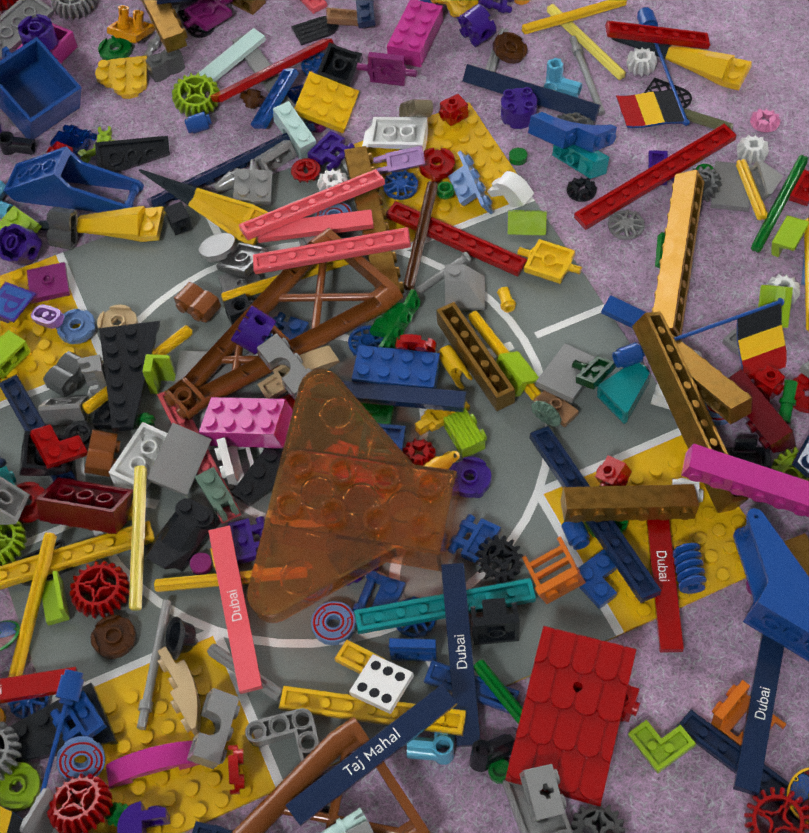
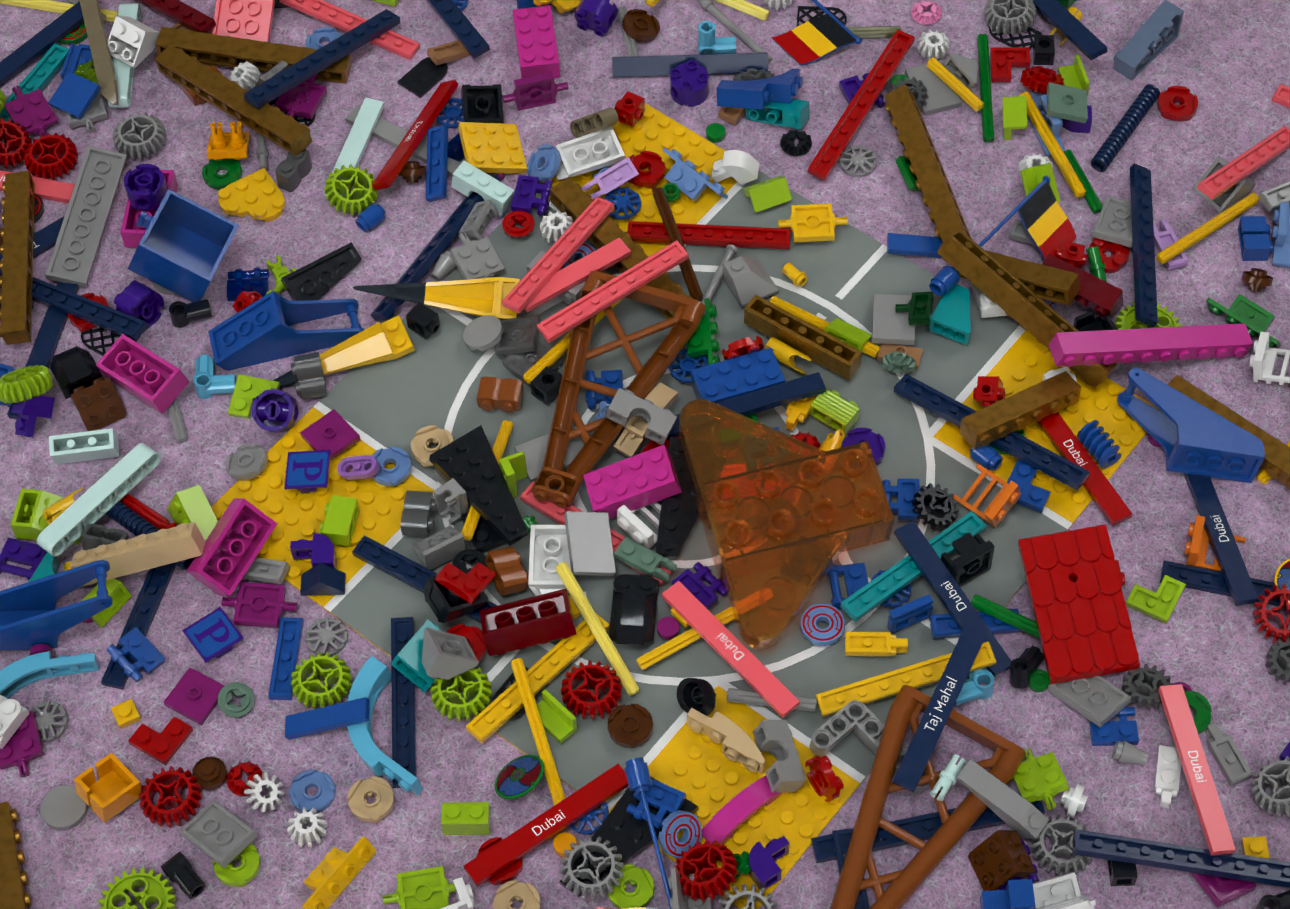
camera: 30 degrees left, 0 degrees up
light grey bar [137,600,172,730] -> none
dark purple brick [231,306,276,355] -> none
white tile [349,654,414,714] -> none
light grey brick [519,764,566,823] -> none
none -> medium blue tile [527,144,561,184]
none -> medium nougat plate [718,107,745,125]

